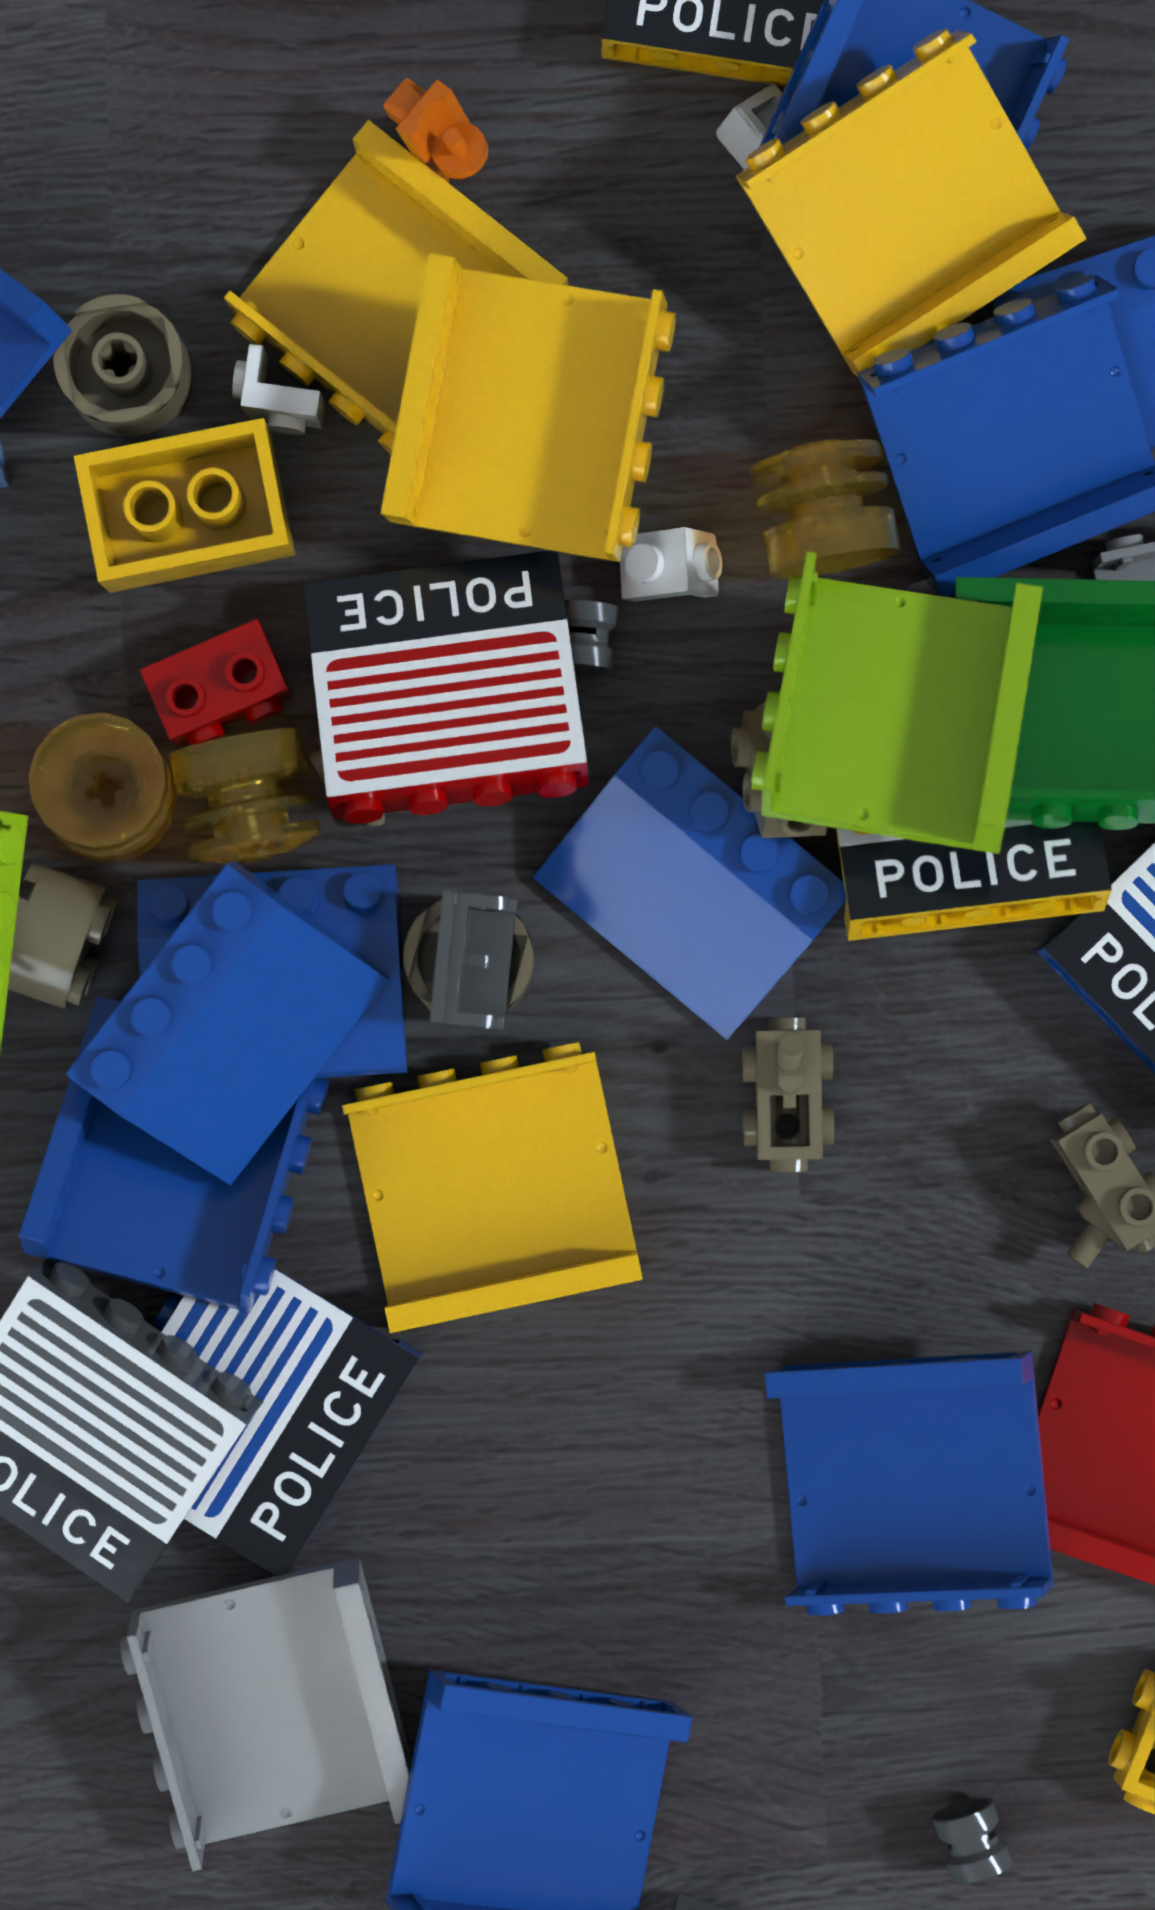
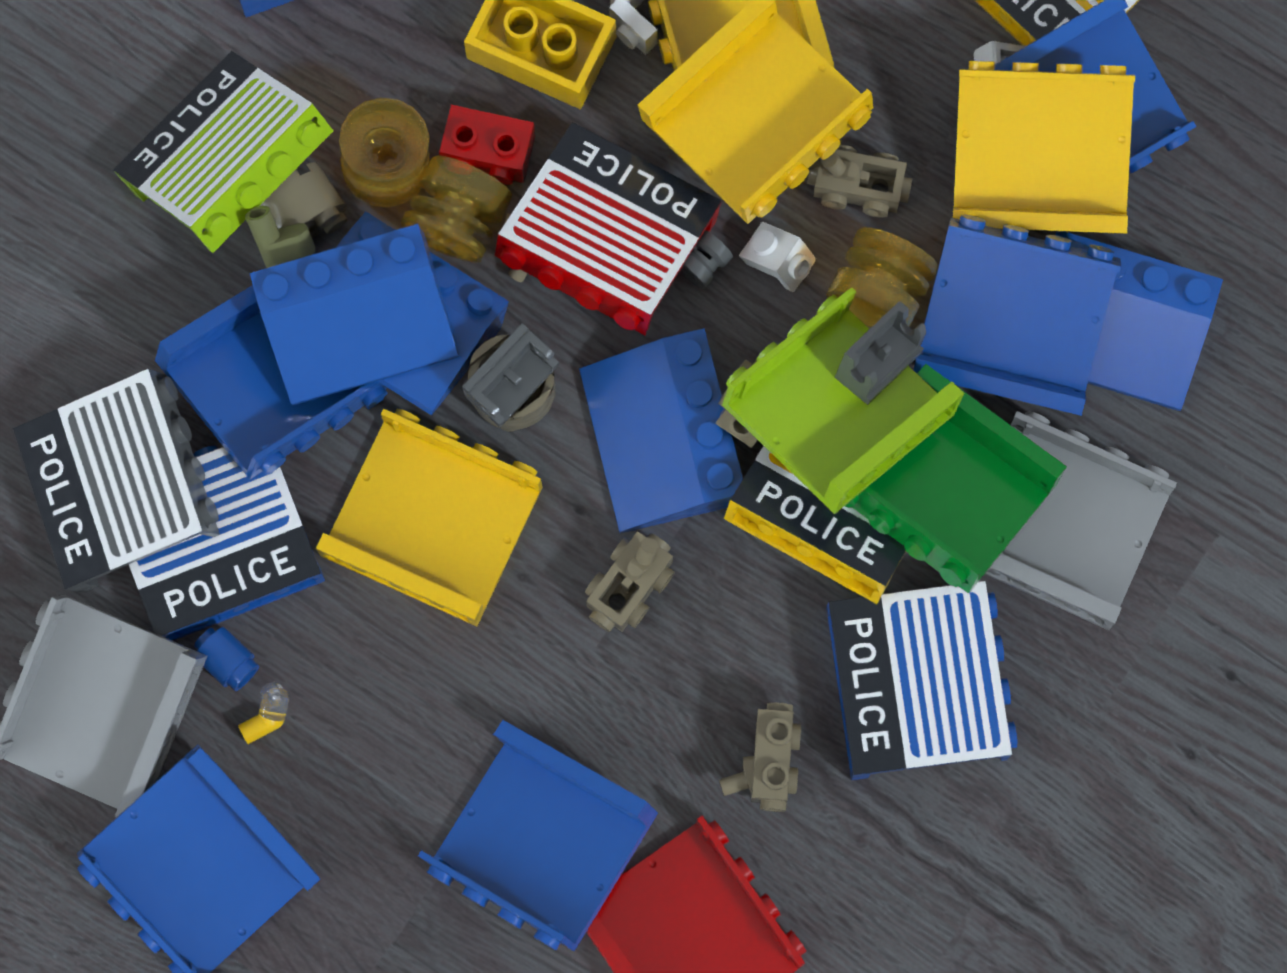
camera: 30 degrees right, 10 degrees down
none -> blue brick [194,627,260,691]
none -> arm [238,682,289,744]
none -> olive piece [245,206,316,268]
none -> dark tan brick [807,145,912,218]
none -> dark grey hinge [834,301,926,405]

